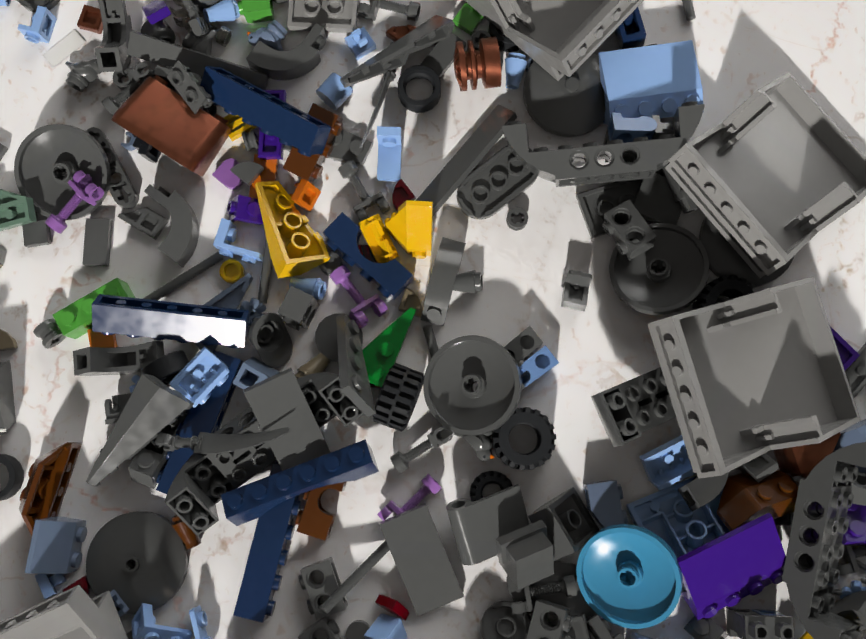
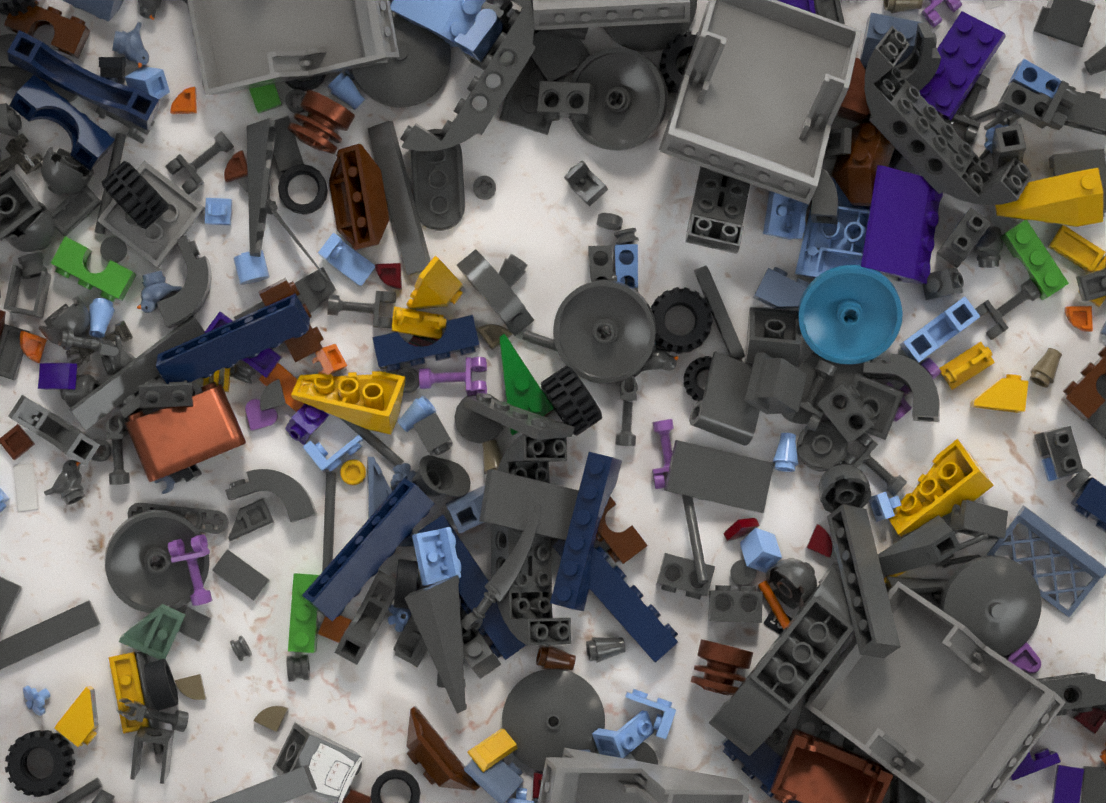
camera: 60 degrees left, 5 degrees up
none -> dark grey bush [230,635,252,661]
none -> reddish brown wedge [329,144,389,250]
none -> yellow tile [467,728,518,772]
none -> dark grey cone [586,637,625,663]
none -> dark grey tile [596,213,623,230]
none -> dark grey bush [614,228,639,245]
none -> dark grey beam [694,265,745,360]
none -> light blue cone [773,433,798,472]

